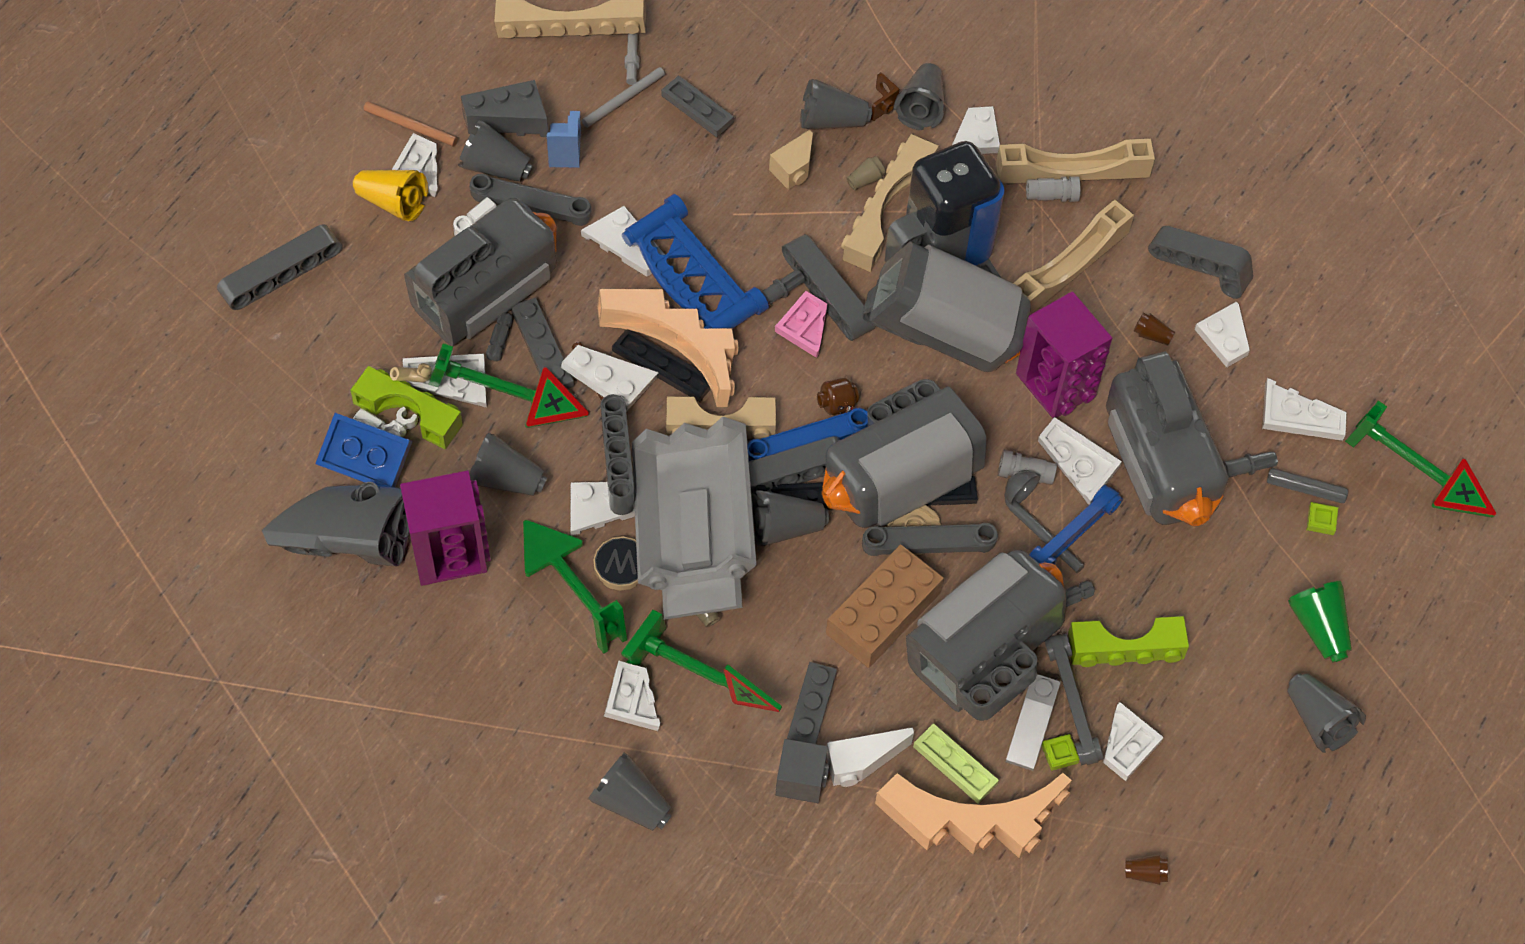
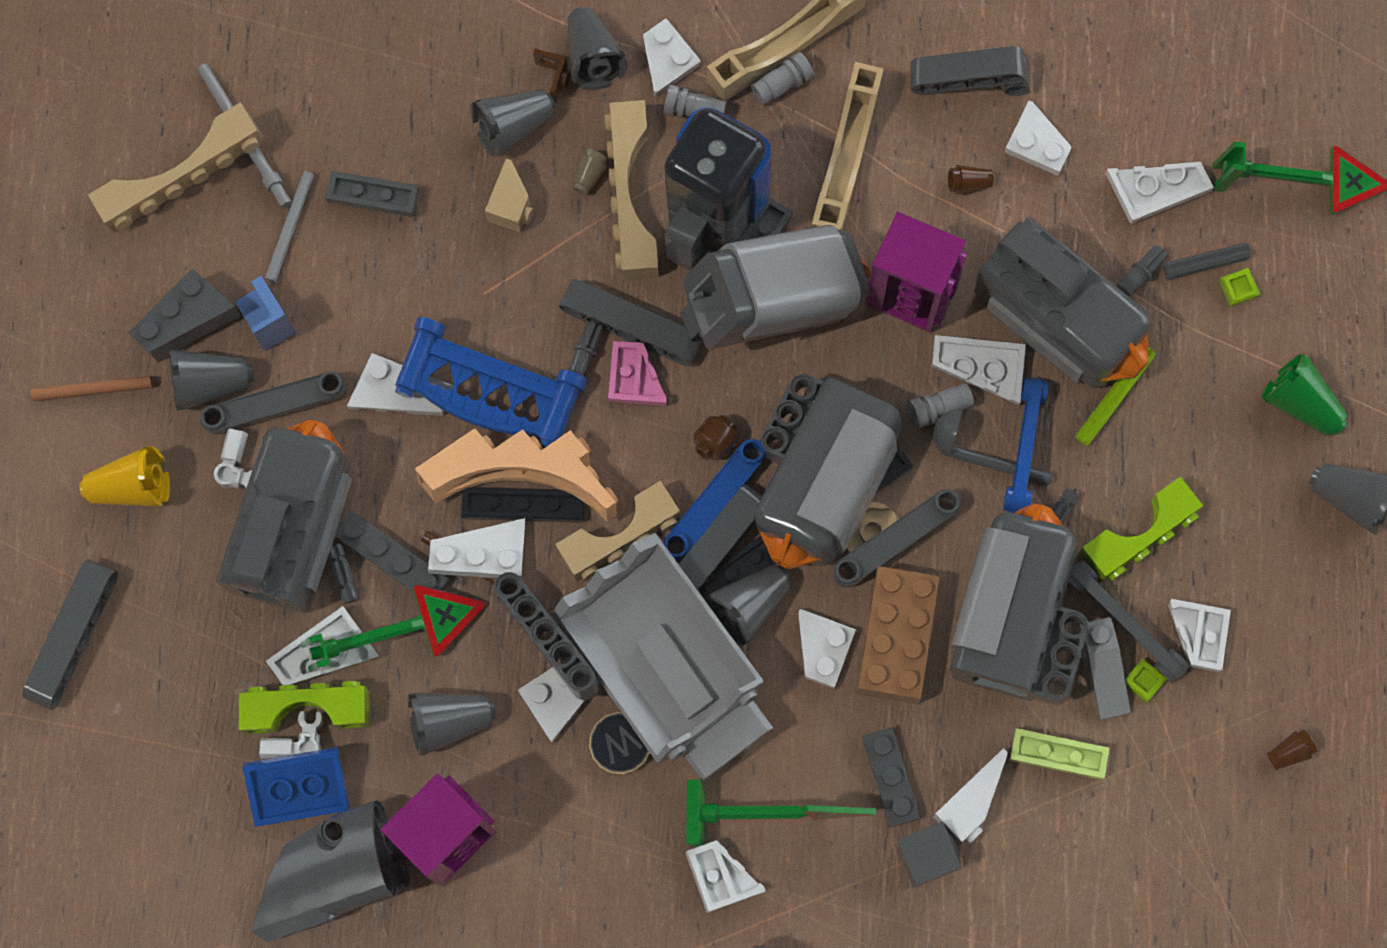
camera: 25 degrees left, 15 degrees up
tan arm [390,363,432,383] -> none
white wing [392,133,438,197] -> none
green piece [523,520,627,654] -> none
light nougat arch [875,773,1072,858] -> none
none -> white wing [798,609,856,689]
none -> lime axle [1075,347,1156,446]

